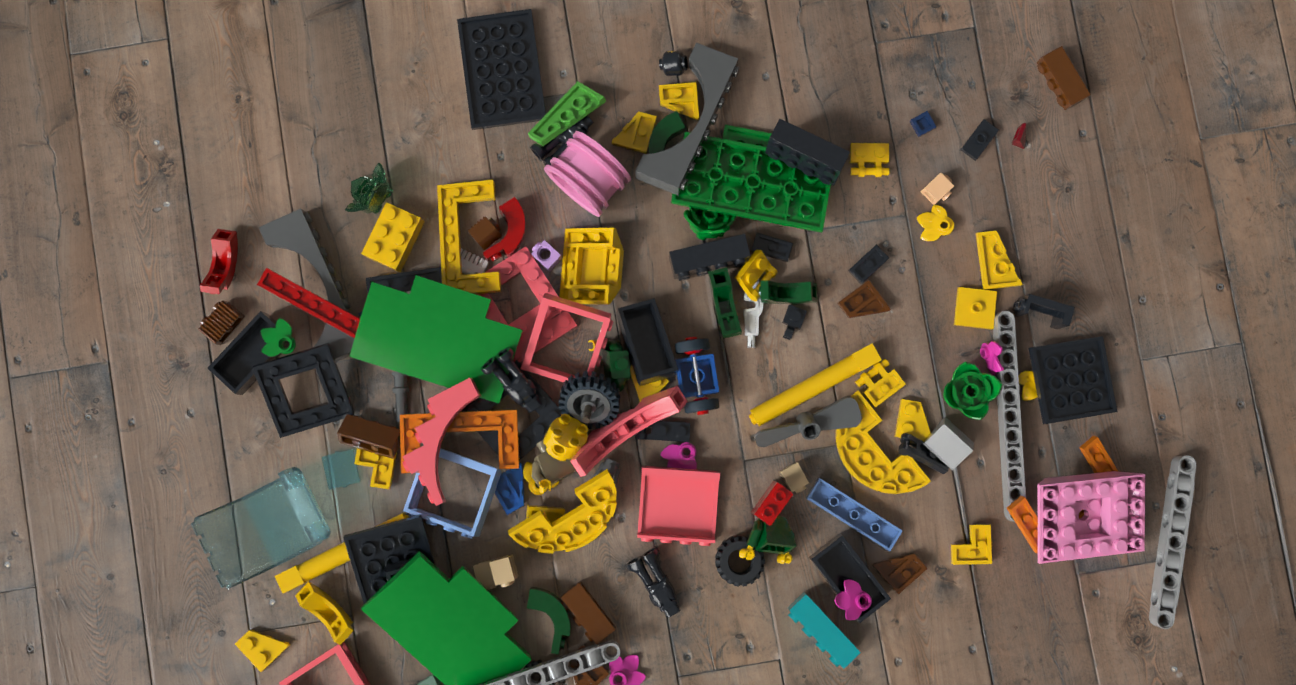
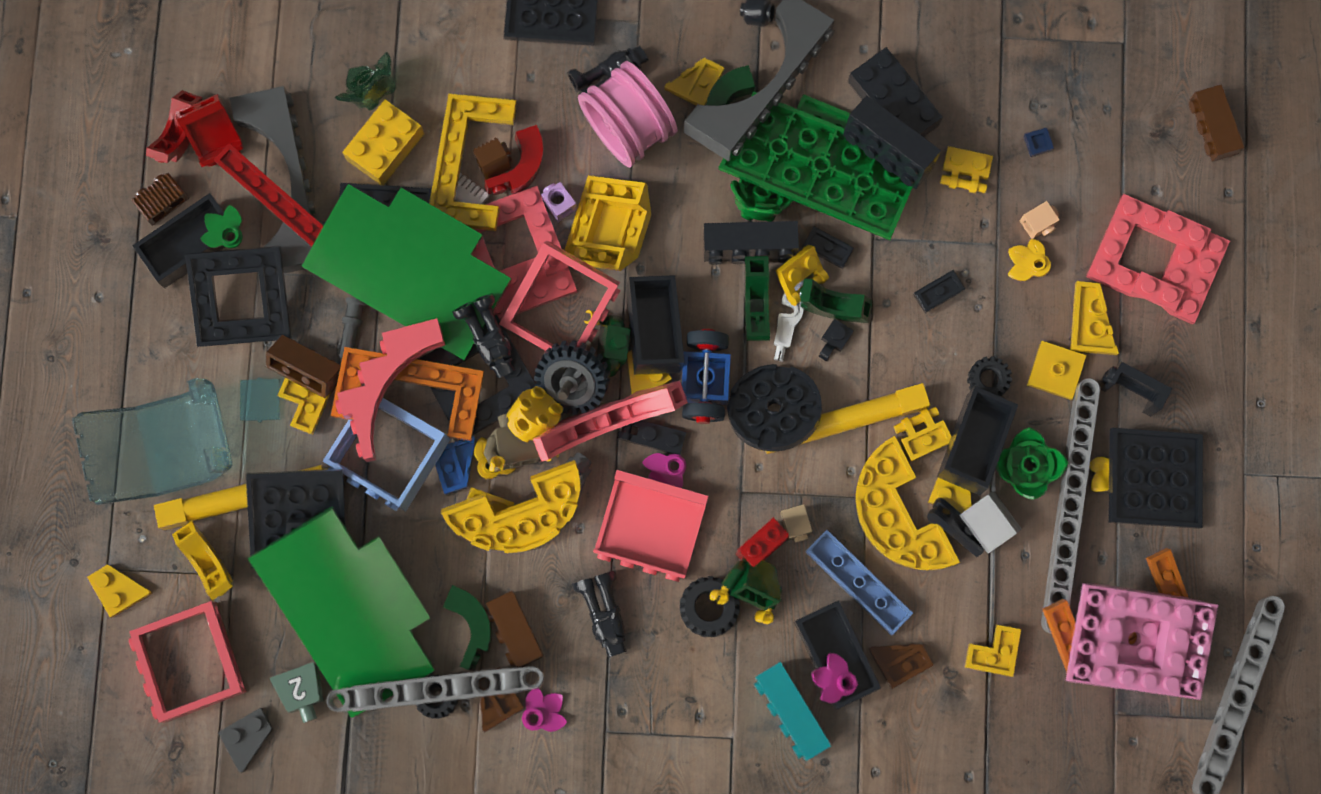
camera: 10 degrees right, 5 degrees down
tan brick [473,554,519,590] -> none
bright green wing [528,81,606,146] -> none
yellow wing [659,82,699,120] -> none
dark grey piece [755,396,862,447] -> none
reddish brown wing [837,280,891,318] -> none
black plate [960,119,999,161] -> none
dark pink plate [980,341,1004,376] -> none
dark red slope [1012,123,1026,149] -> none
none -> red panel [175,94,244,167]
none -> black plate [727,364,822,452]
none -> black piece [848,47,943,137]
none -> black piece [937,386,1018,495]
none -> black tyre [967,356,1012,397]
none -> coral piece [1086,194,1230,325]

